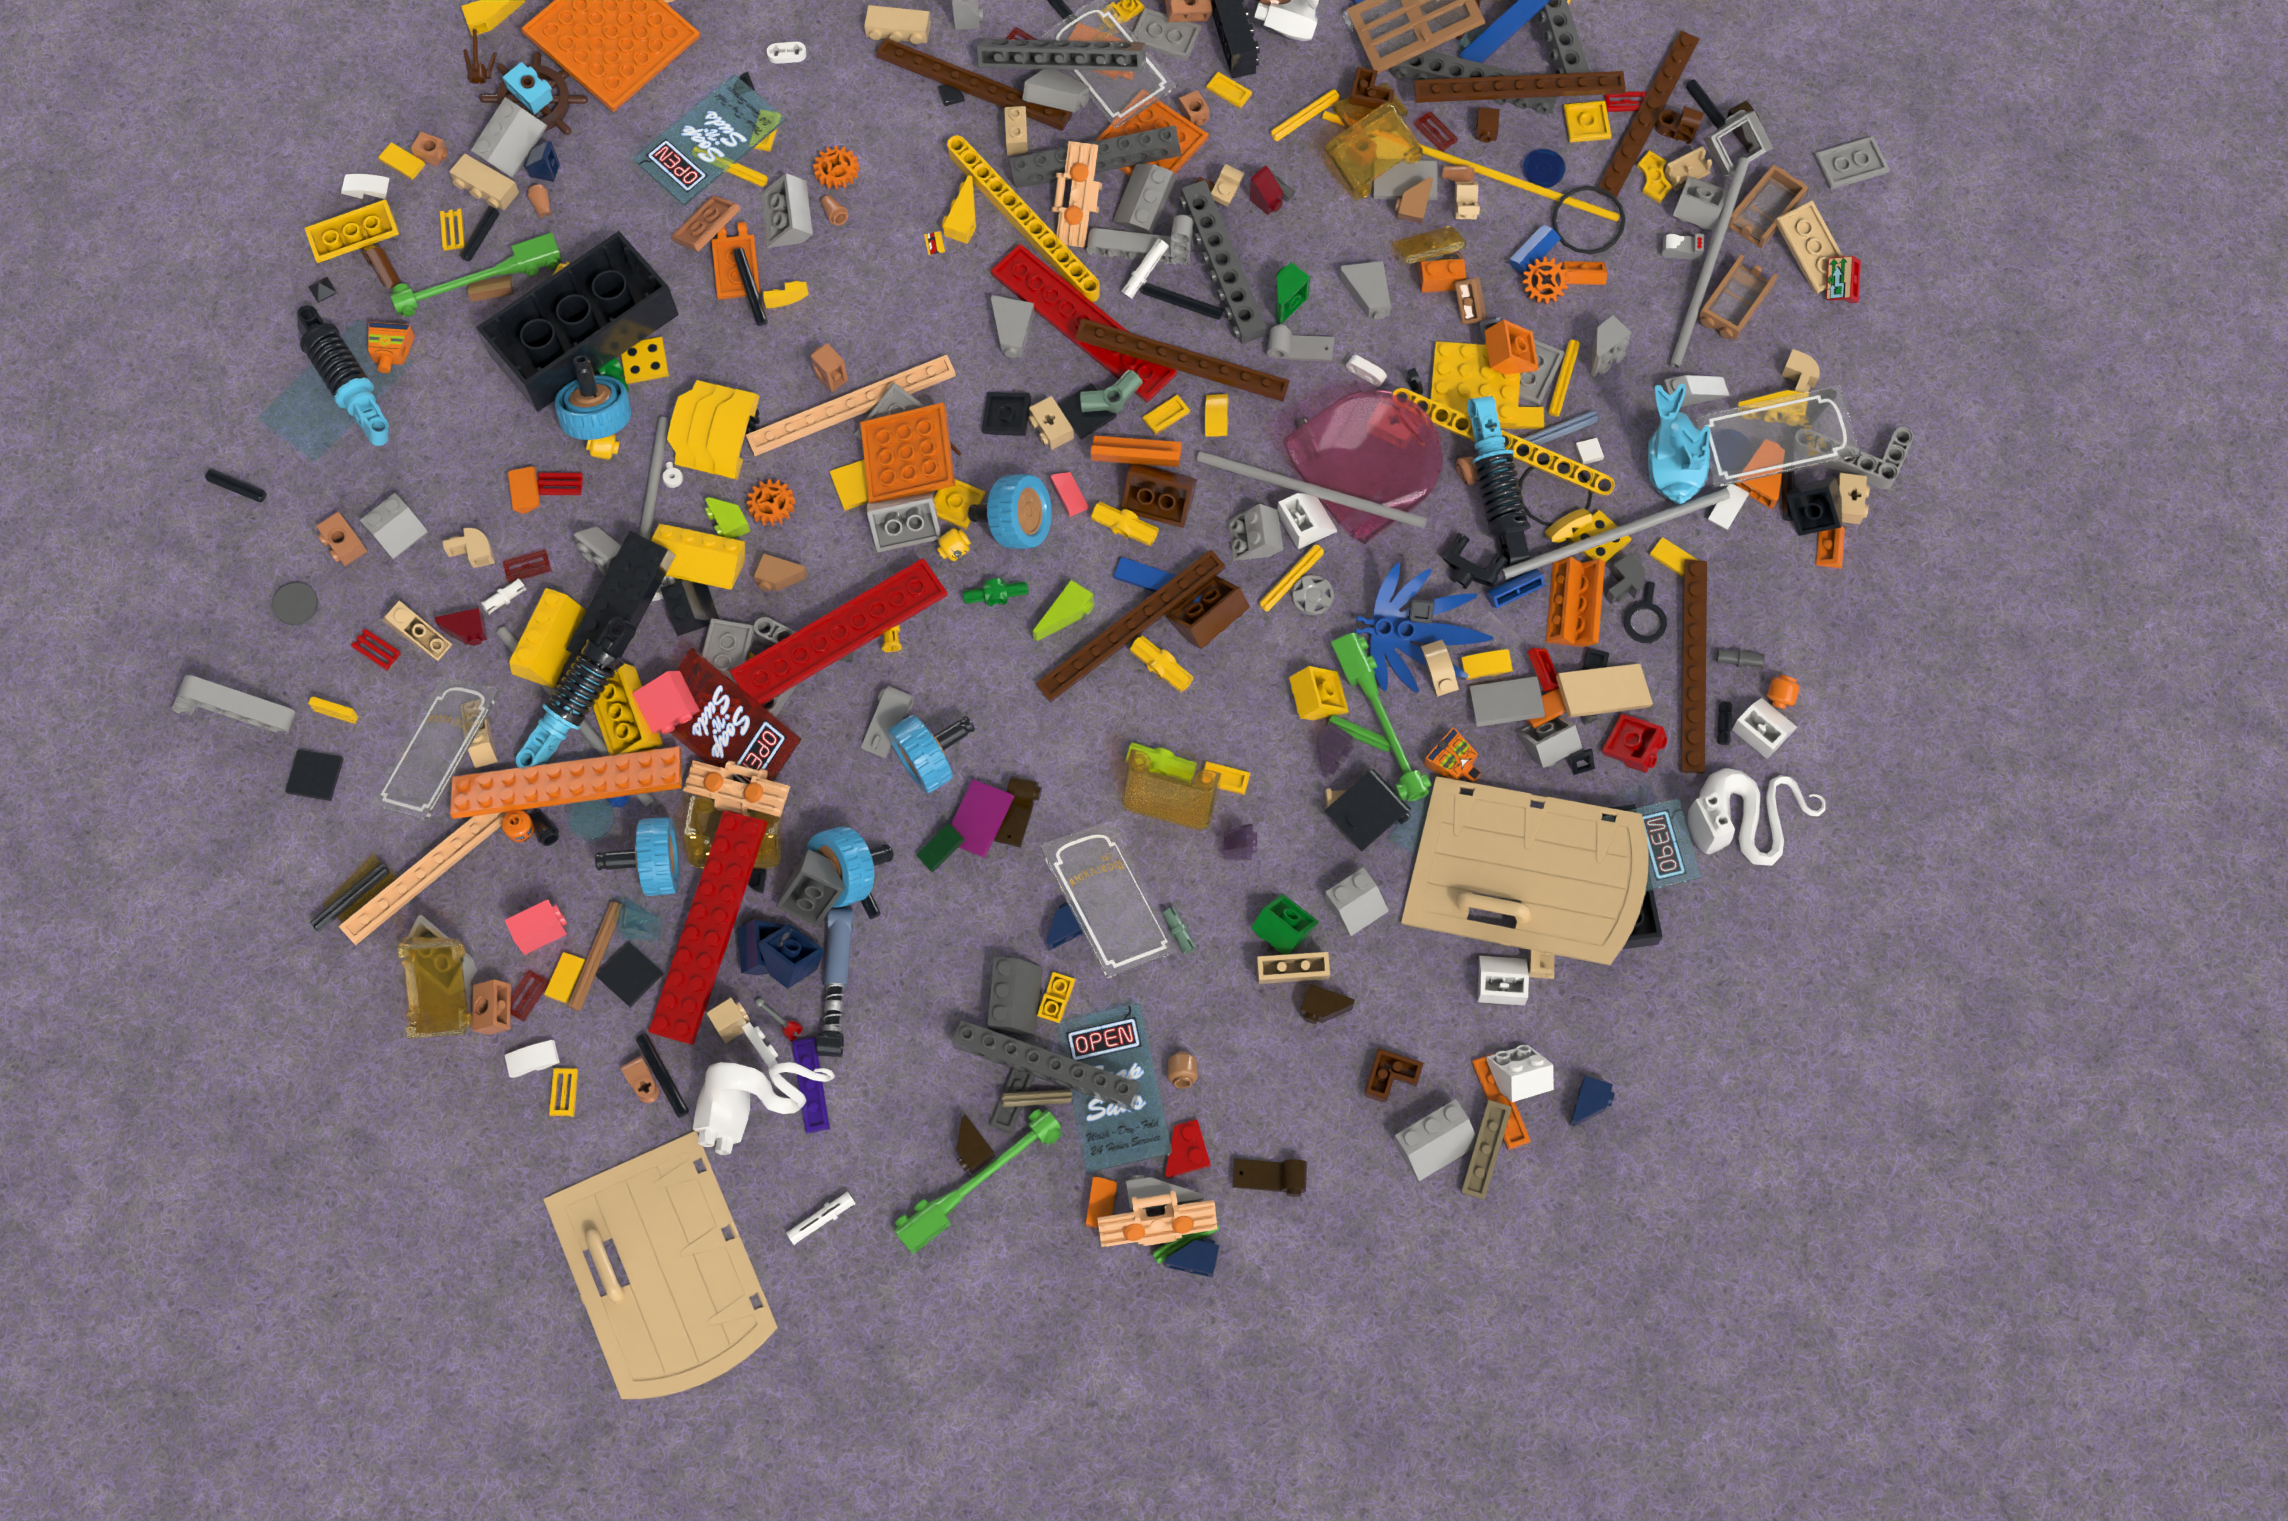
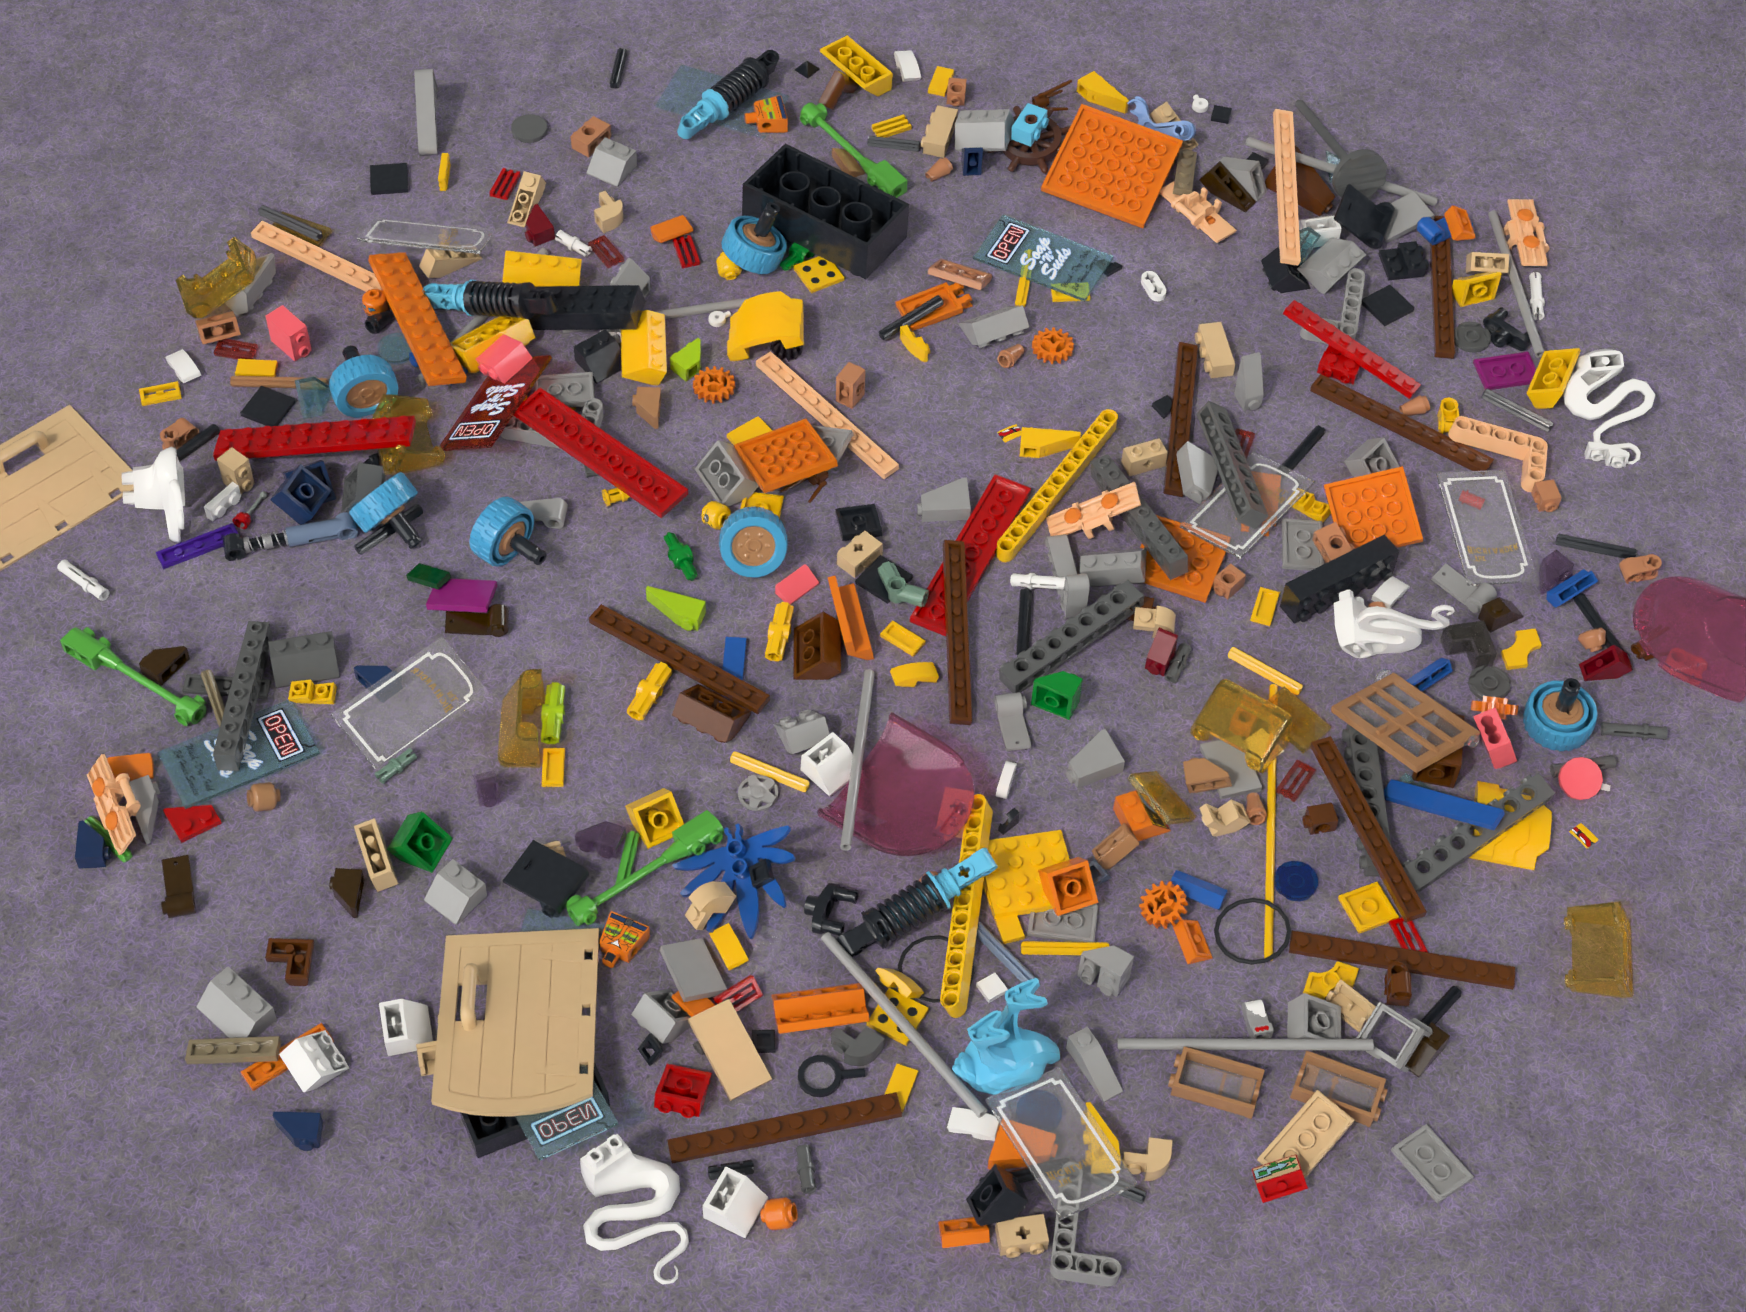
camera: 70 degrees right, 15 degrees down
light nougat piece [683,760,790,817] -> none
reddish brown brick [1349,67,1395,112] -> none
blue piece [1486,569,1545,609] -> none

